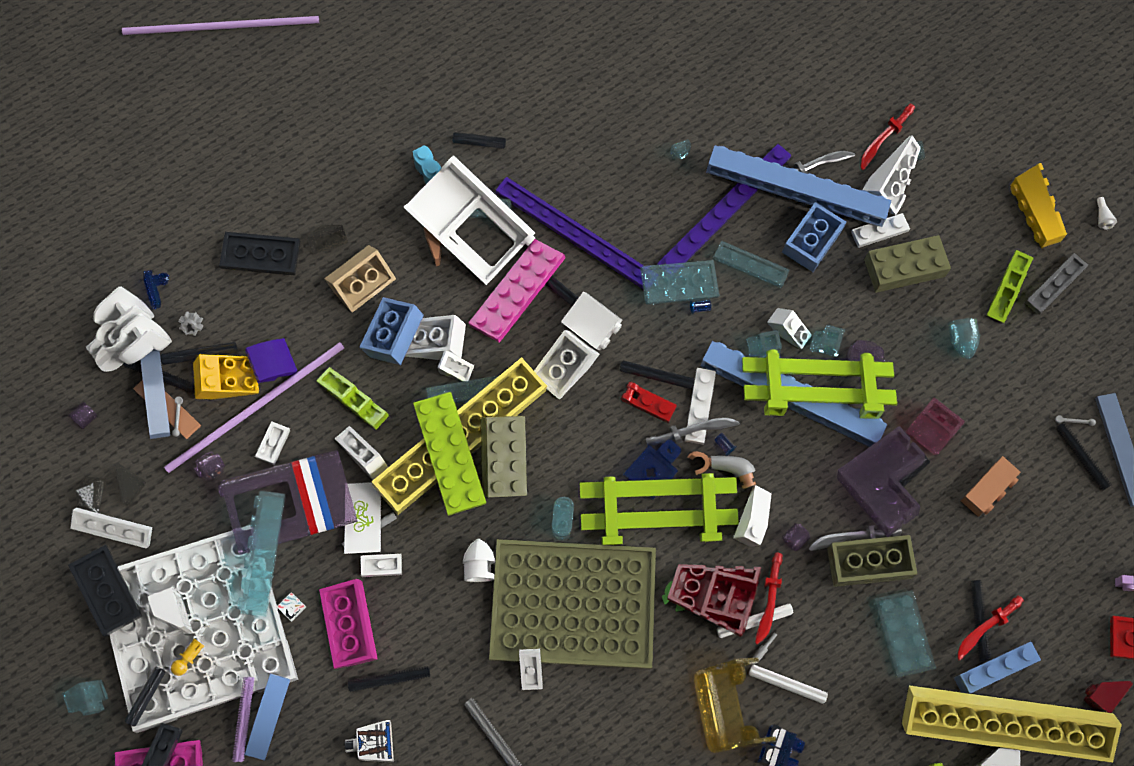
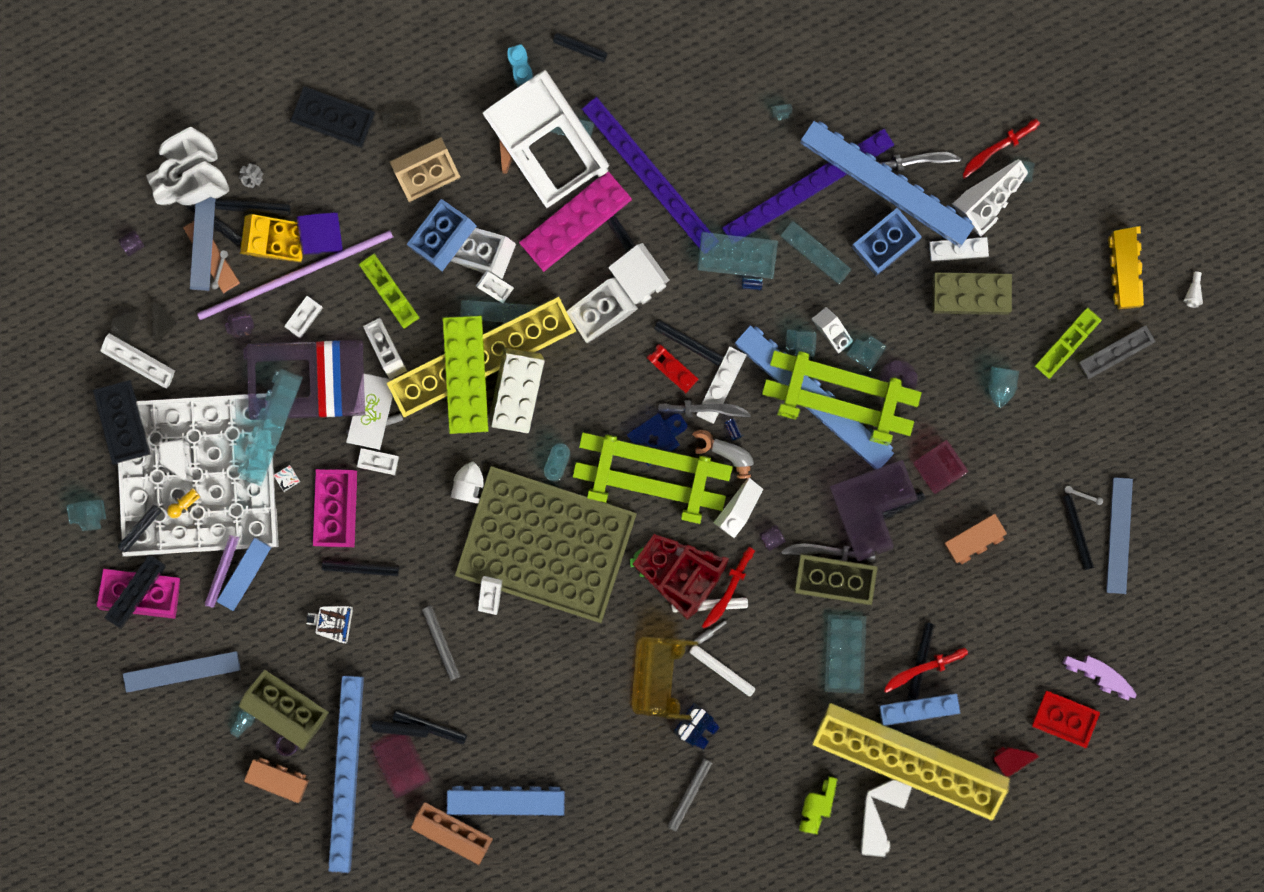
camera: 25 degrees right, 15 degrees up
clear blue piece [143,270,169,309] -> none

